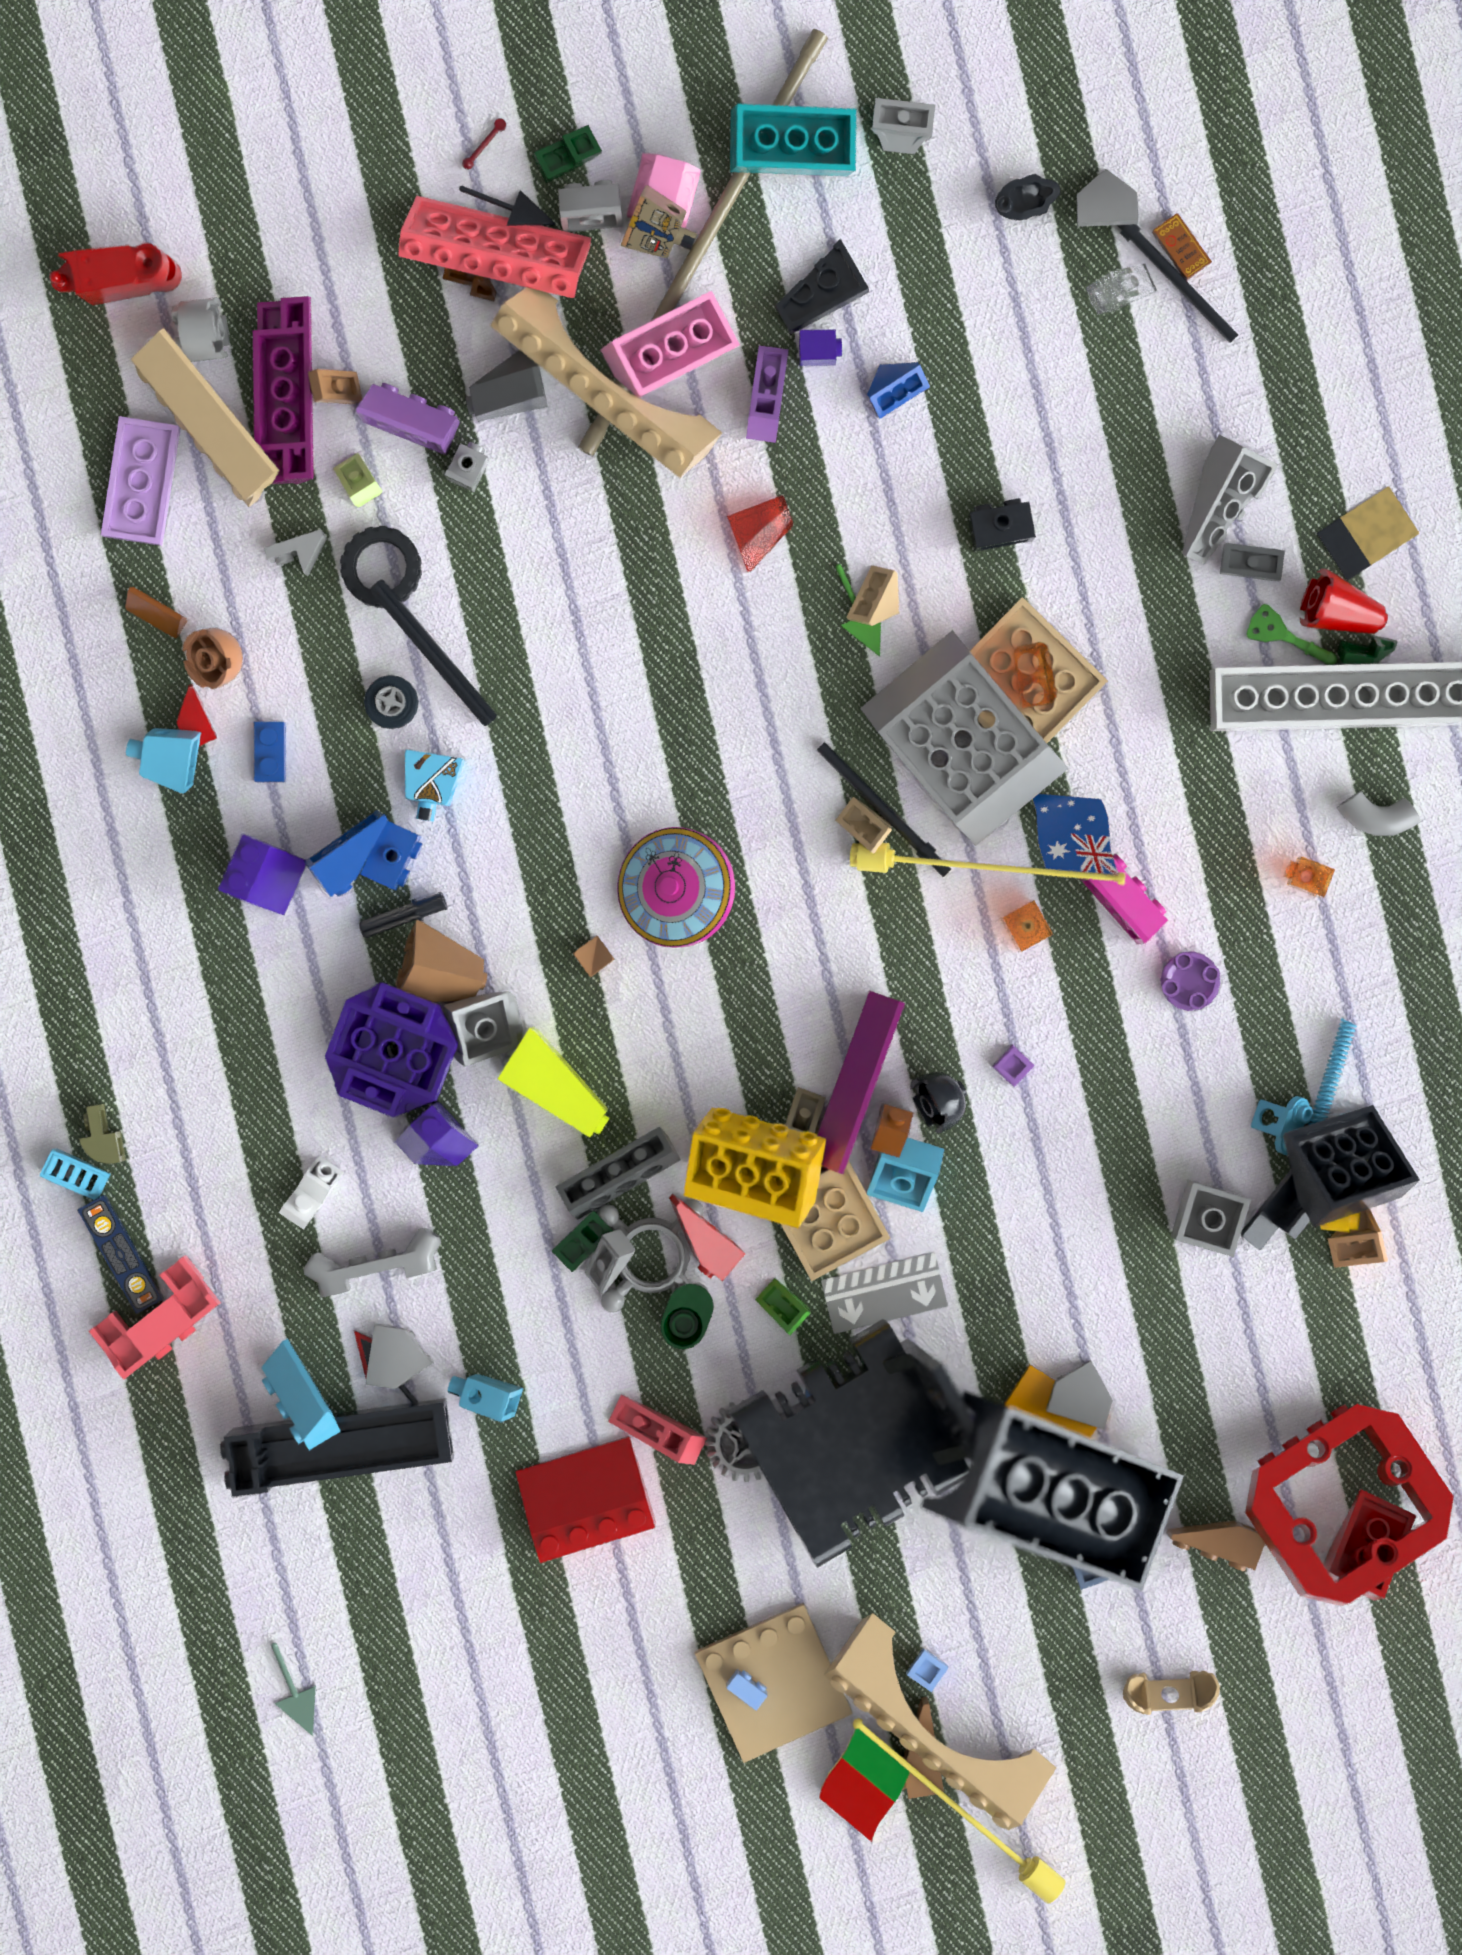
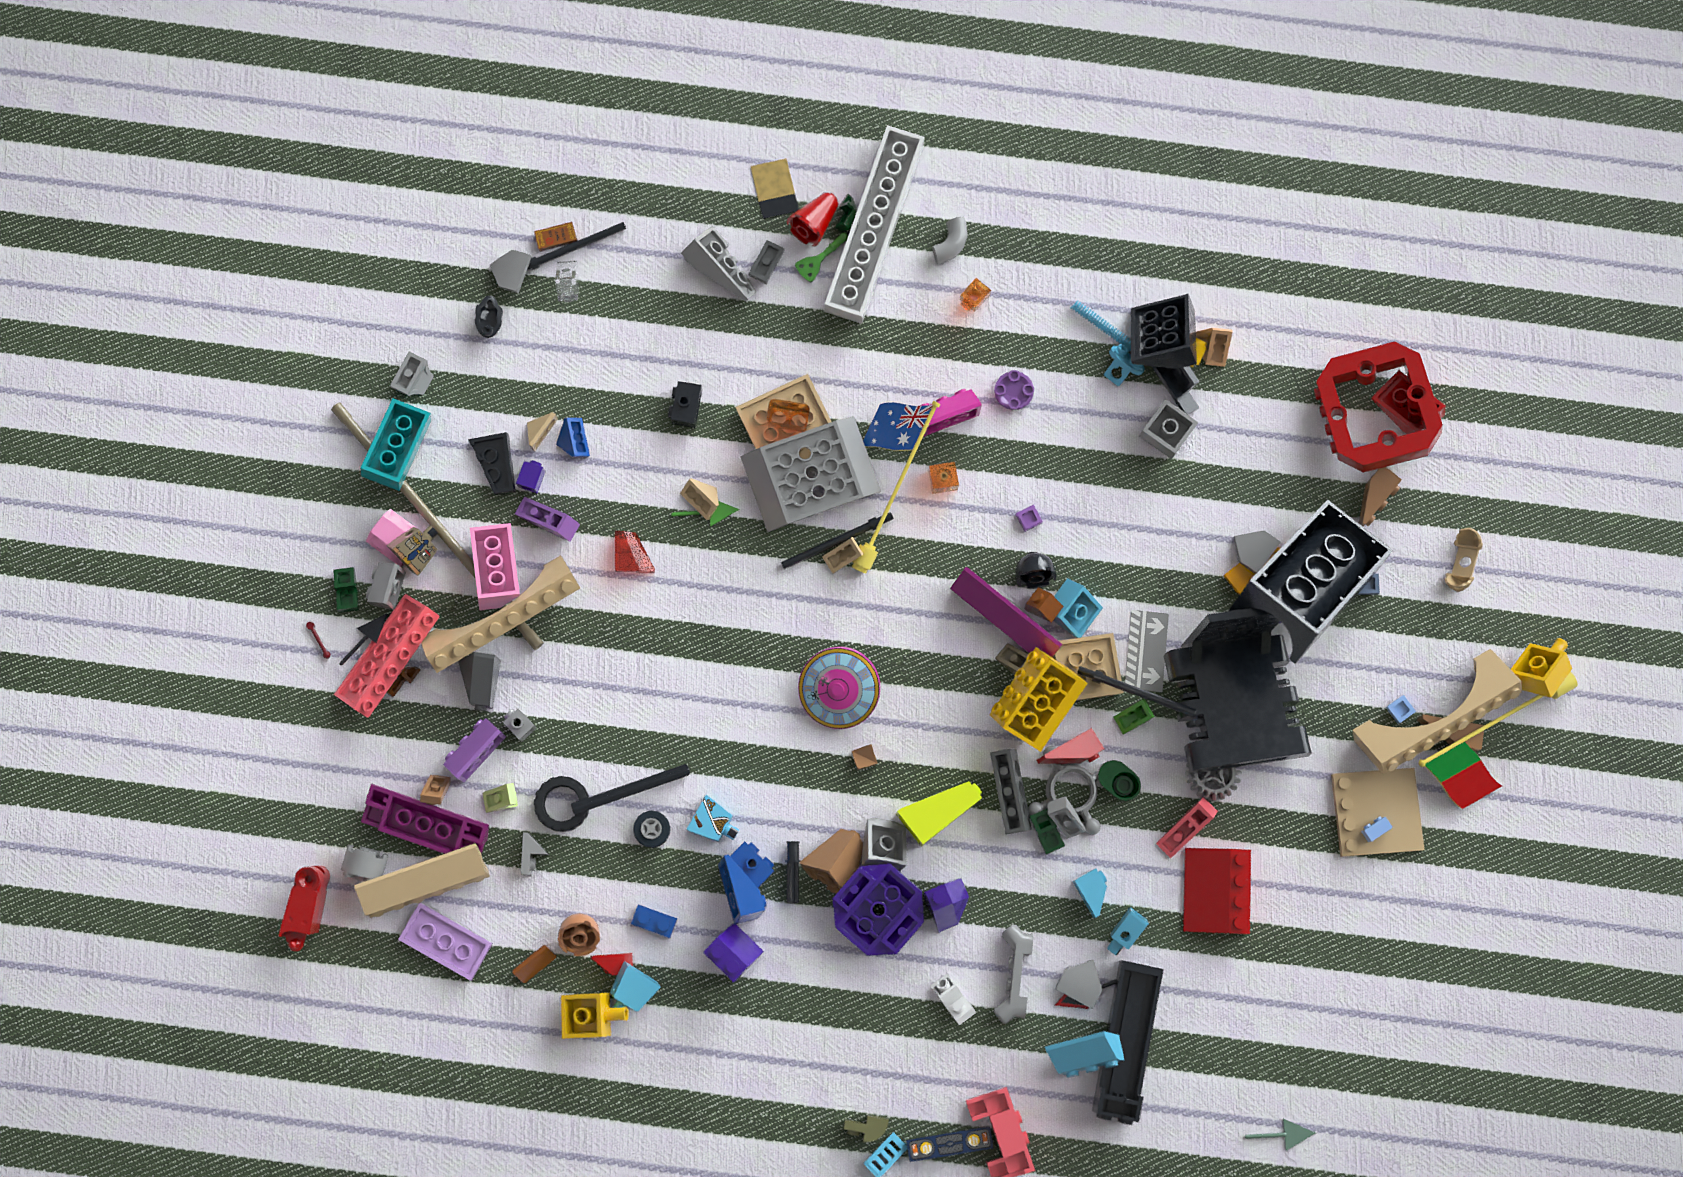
camera: 75 degrees left, 10 degrees down
none -> tan slope [527,412,558,451]
none -> yellow brick [561,993,629,1039]
none -> medium azure slope [1072,868,1107,918]
none -> black bar [1078,666,1197,717]
none -> yellow brick [1511,638,1572,698]

